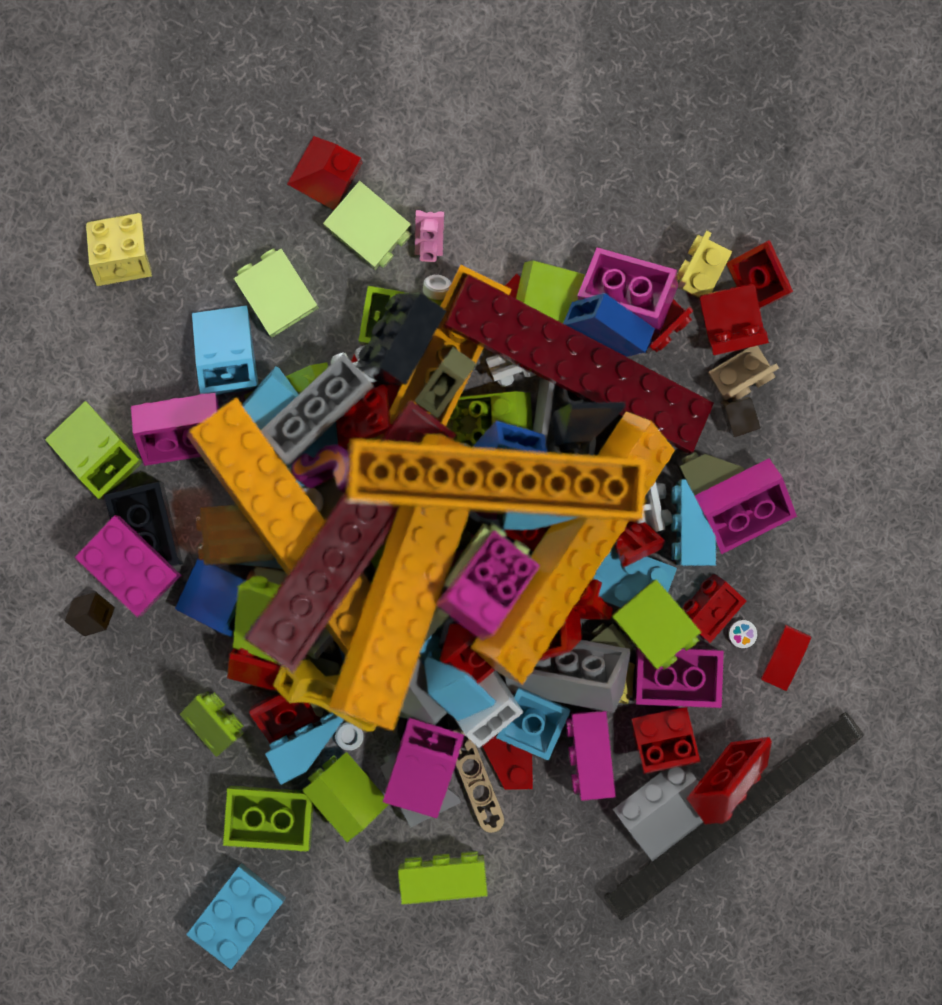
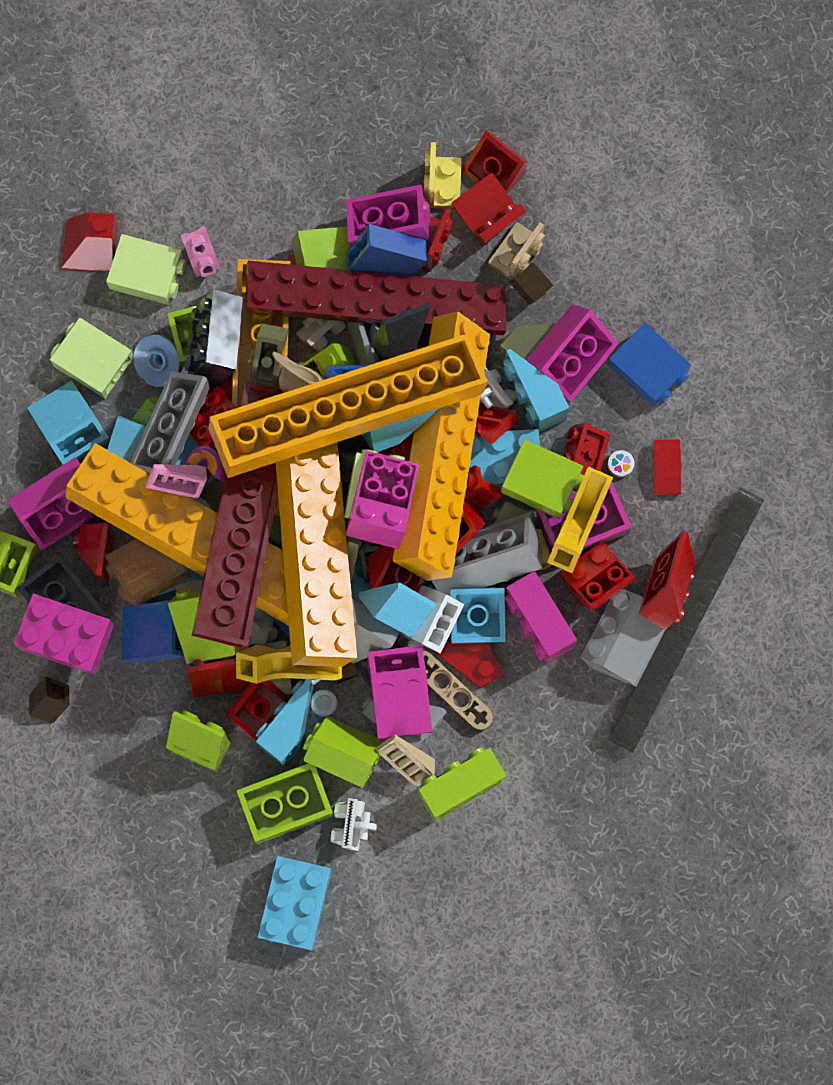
camera: 25 degrees left, 10 degrees down
none -> red slope [74,523,115,585]
none -> light blue dish [133,335,181,387]
none -> bright pink slope [146,464,207,499]
none -> tan piece [272,352,325,392]
none -> white hips [330,798,377,851]
none -> tan slope [376,735,435,786]
none -> yellow arch [547,467,613,573]
none -> blue brick [608,323,691,407]

